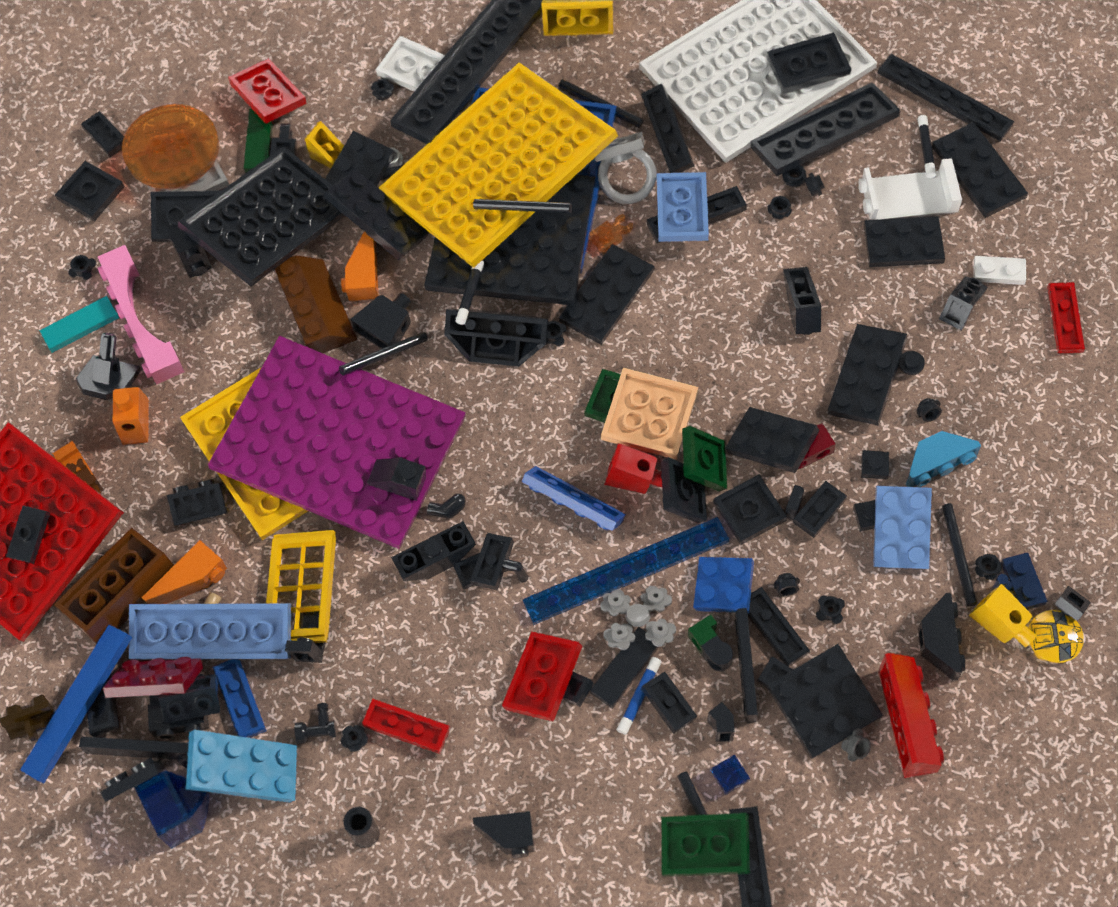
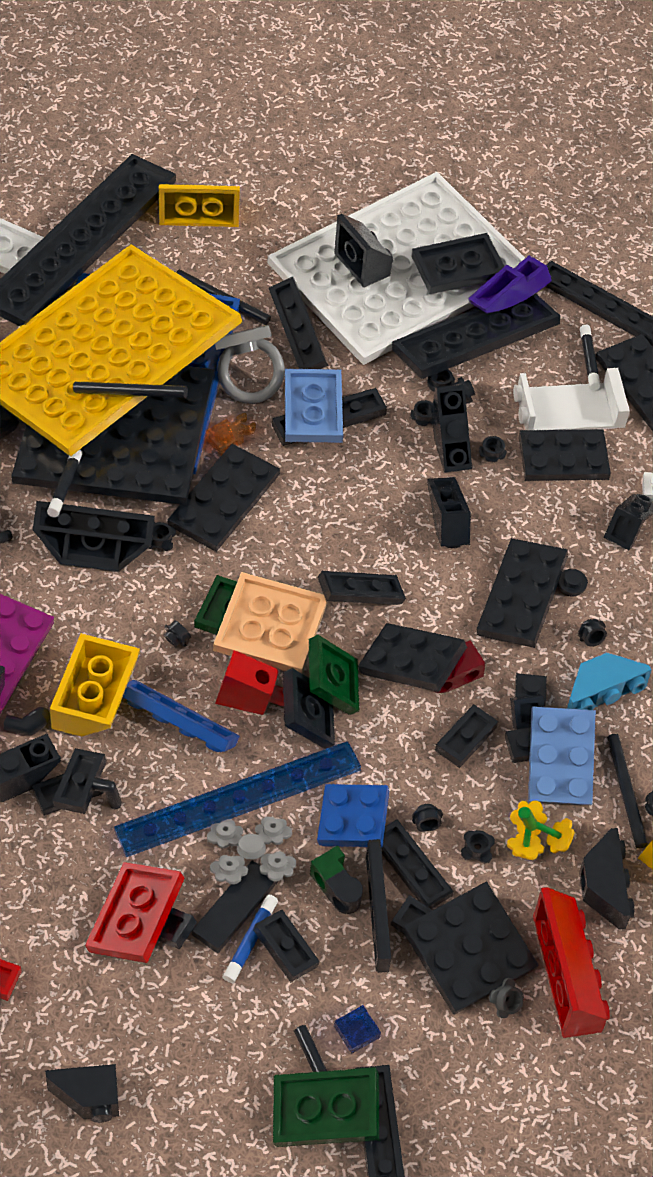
camera: 10 degrees left, 10 degrees down
black piece [707,702,735,742] -> none
black plate [713,474,787,545] -> none
black tile [785,485,804,520] -> none
none -> yellow slope [50,633,140,737]
none -> black plate [164,620,191,648]
none -> black tile [317,571,406,605]
none -> black slope [334,214,393,288]
none -> black slope [432,384,472,473]
none -> dark purple slope [468,255,552,313]
none -> black plate [479,436,507,462]
none -> yellow plant [507,800,575,860]
none -> black plate [510,694,544,730]

